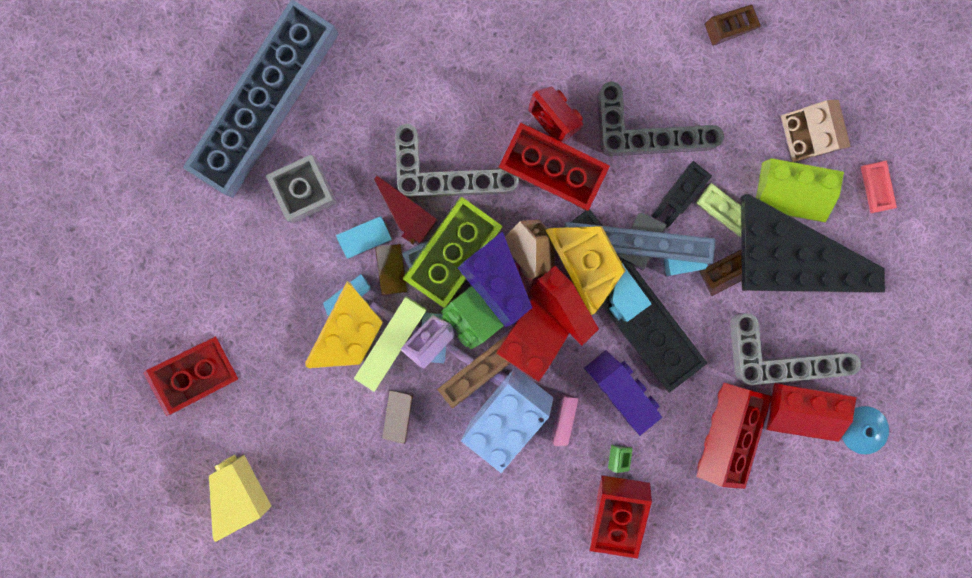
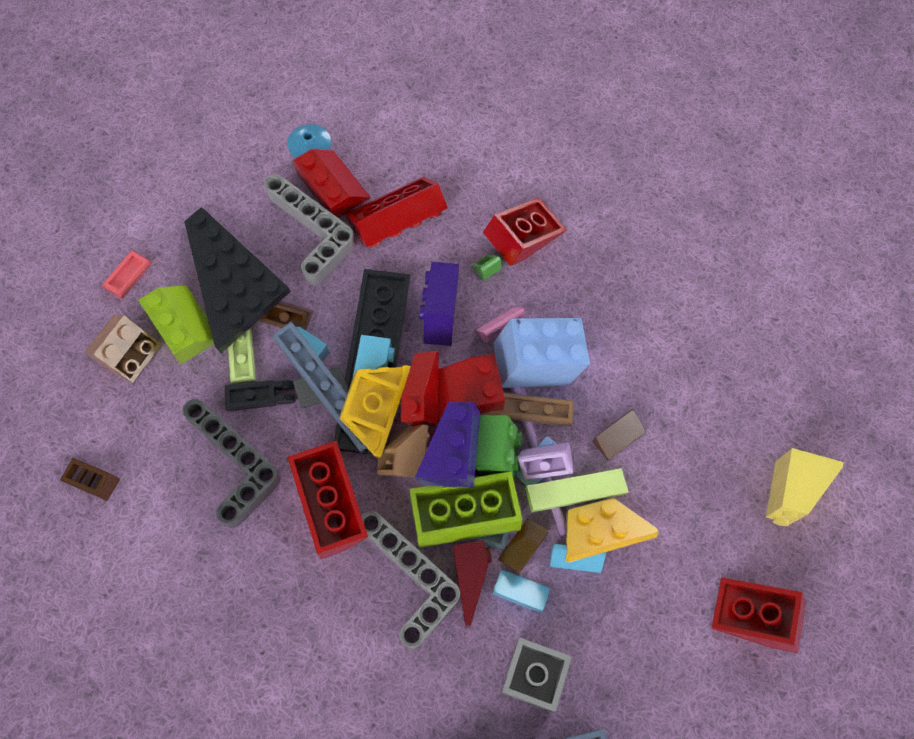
camera: 140 degrees left, 20 degrees down
red slope [528,86,584,143] -> none

